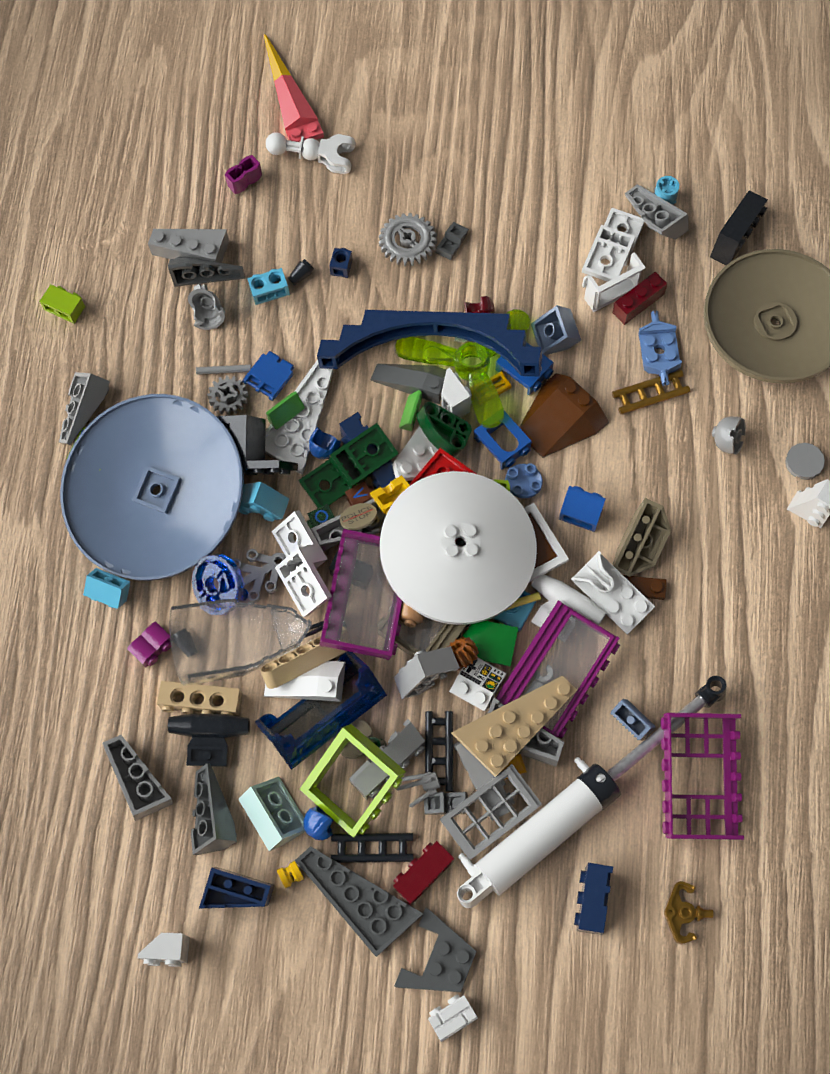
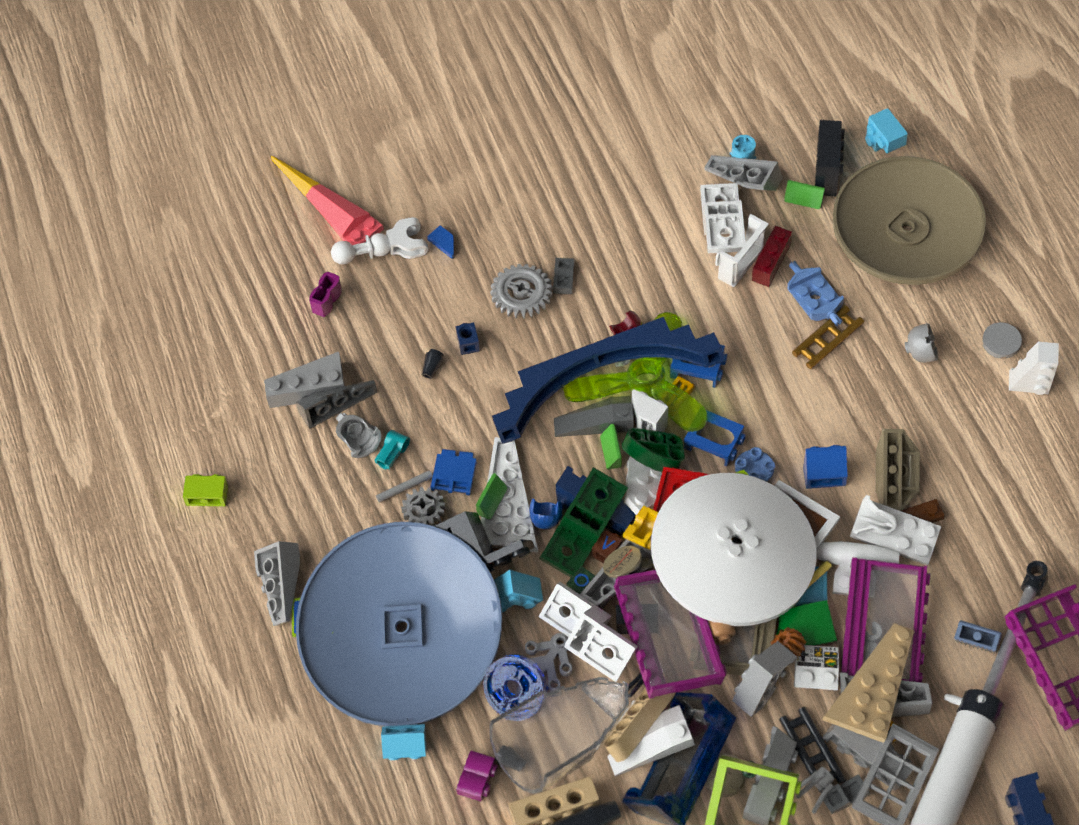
camera: 25 degrees left, 10 degrees down
medium azure brick [247,268,290,305] -> none
reddish brown wedge [519,373,609,458] -> none
sand blue slope [531,305,581,355] -> none
none -> teal piece [375,430,410,470]
none -> blue tile [427,225,454,259]
none -> bright green slope [784,180,825,209]
none -> medium azure brick [865,108,908,154]

